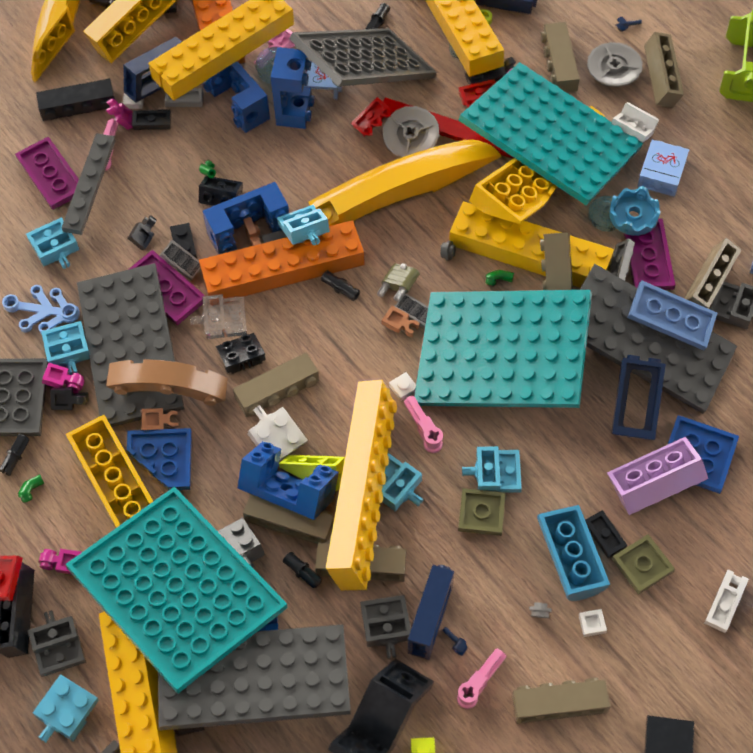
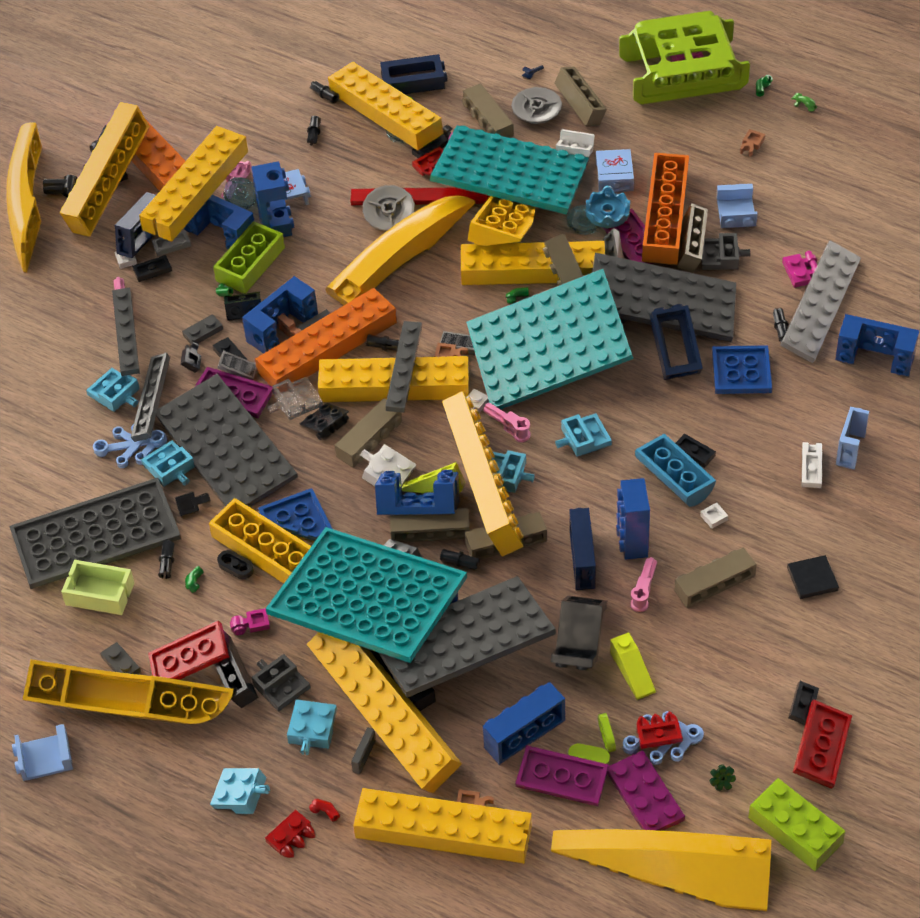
camera: 20 degrees left, 10 degrees down
magenta plate [15,136,79,210] -> none
black brick [36,78,115,121] -> none
dark pink plate [42,363,84,394] -> none
dark pink plate [106,99,133,130] -> none
medium nougat brick [106,359,228,406] -> none
nougat plate [141,408,178,430] -> none
medium azure plate [277,205,330,245] -> none
dark grey plate [289,28,437,87] -> none
red plate [351,97,391,137] -> none
dark grey plate [360,595,411,659] -> none
olive piece [377,263,420,302] -> none
dark grey plate [440,241,456,261] -> none
dark blue hand [442,627,467,656] -> none
olive plate [458,488,505,536] -> none
light grey plate [529,603,552,618] -> none
lavender slope [607,437,709,515] -> none
olive plate [612,534,675,595] -> none
medium blue plate [628,281,717,351] -> none
none -> dark grey plate [131,353,170,442]
none -> dark grey plate [182,314,223,344]
none -> lime brick [213,221,285,293]
none -> black plate [217,550,254,579]
none -> yellow brick [318,356,469,402]
none -> dark grey plate [385,321,422,413]
none -> blue brick [616,478,650,560]
none -> orange brick [642,153,689,265]

